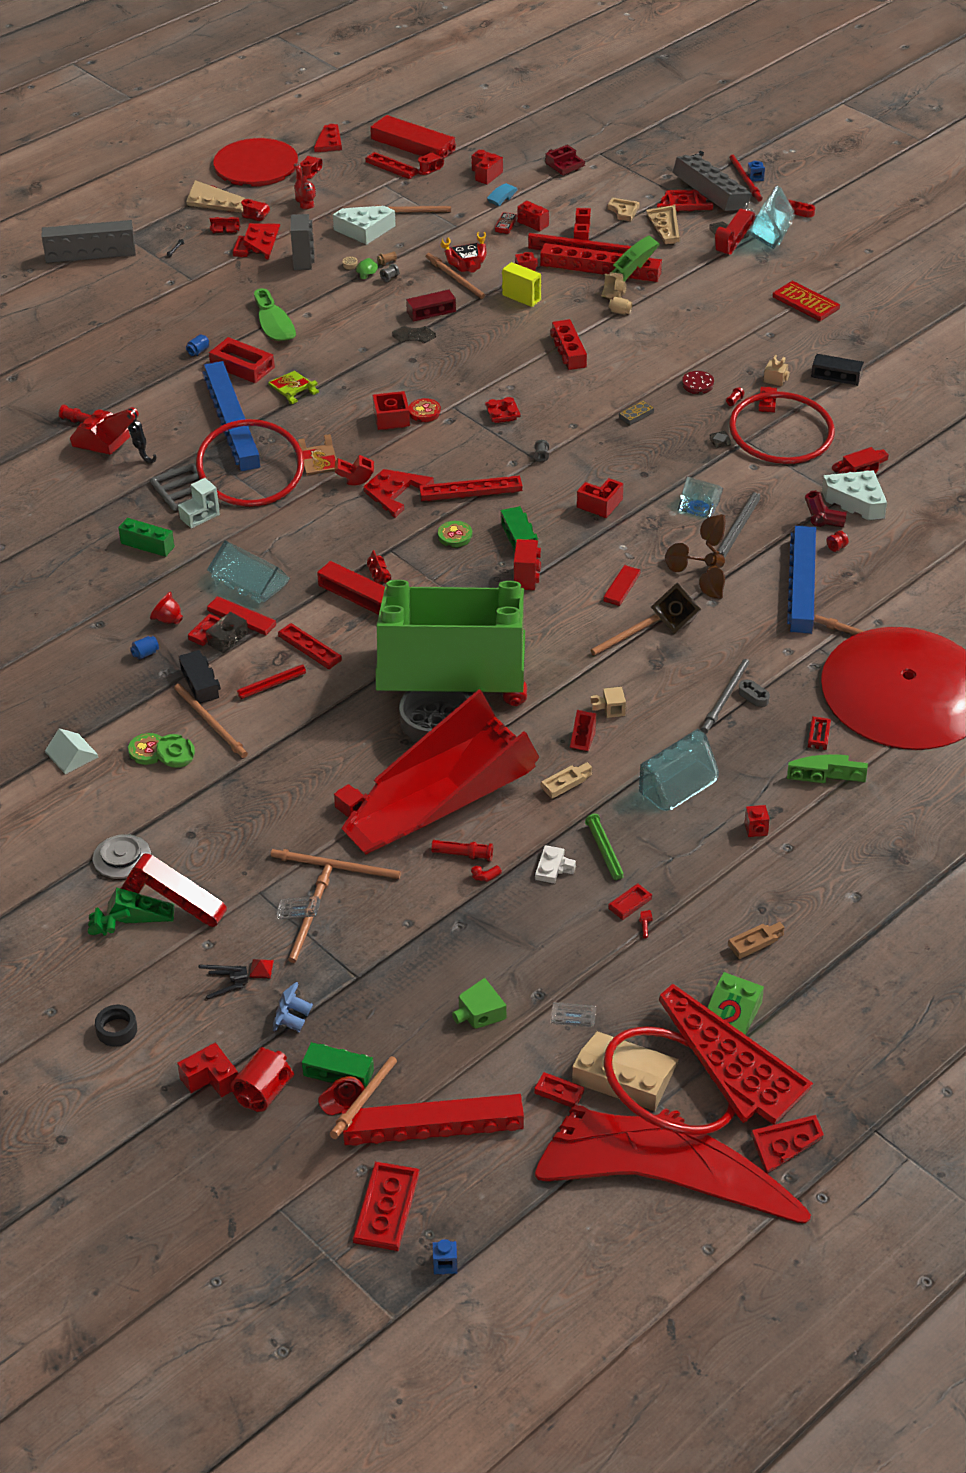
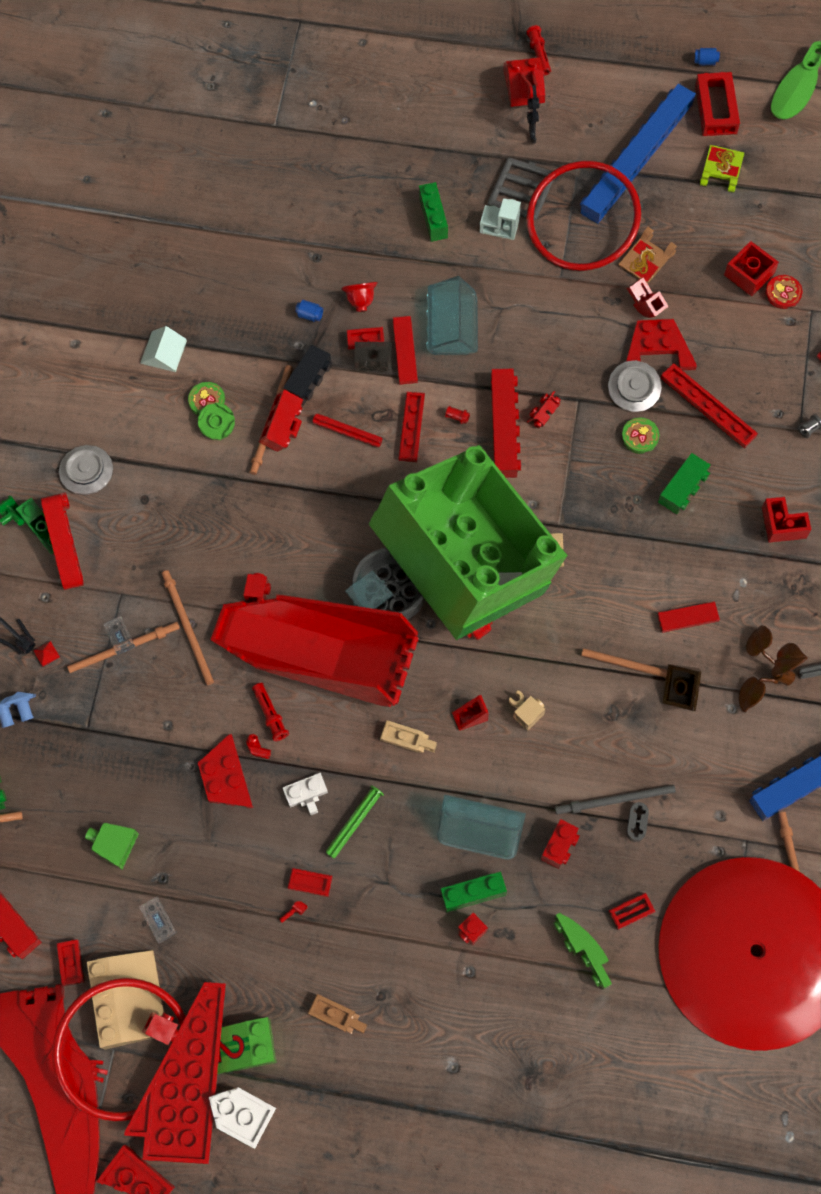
camera: 55 degrees right, 25 degrees up
red brick [514,539,541,590] -> none
none -> brick [142,1012,178,1045]
none -> red wing [198,734,253,808]
none -> white tile [209,1087,276,1149]
none -> red piece [259,389,303,452]
none -> clear light blue piece [345,570,393,609]
none -> green brick [441,871,507,913]
none -> red pin [445,406,470,424]
none -> red brick [541,819,580,869]
none -> piece [608,360,662,412]

